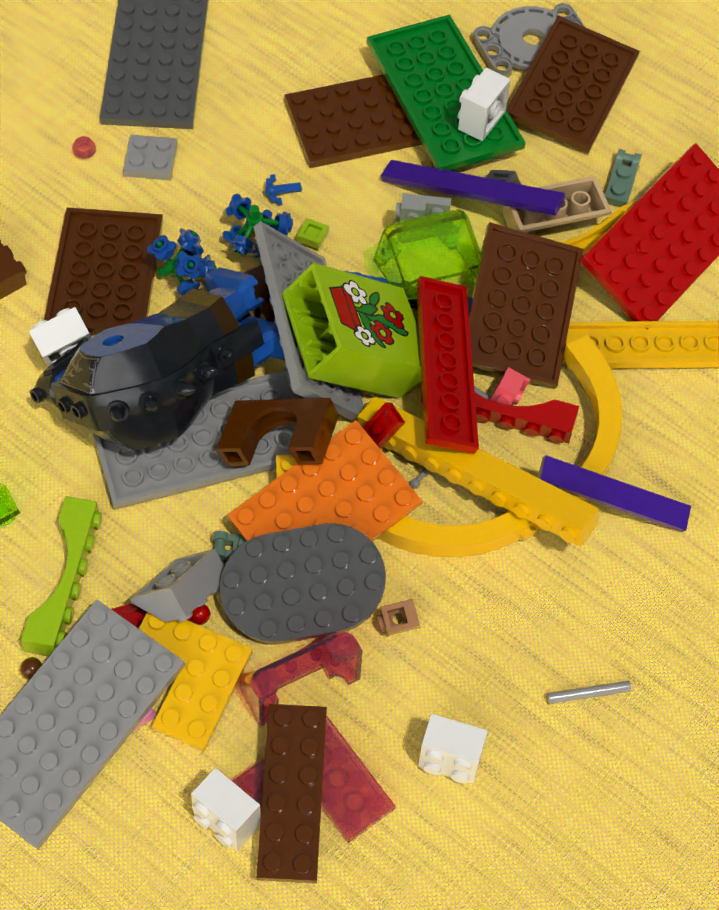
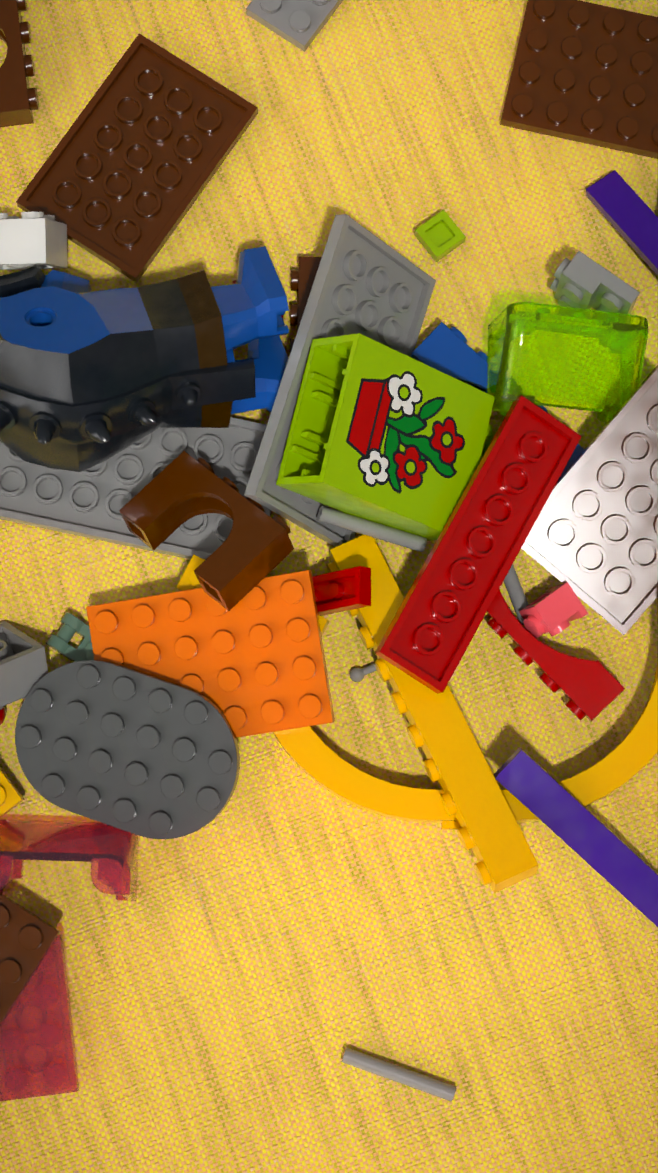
camera: 30 degrees right, 20 degrees up
blue plant [147,228,217,299] -> none
blue plant [222,193,293,258] -> none
blue piece [264,174,302,206] -> none
medium nougat brick [377,598,420,636] -> none
white brick [418,714,488,784] -> none
none -> light grey bar [317,506,427,552]

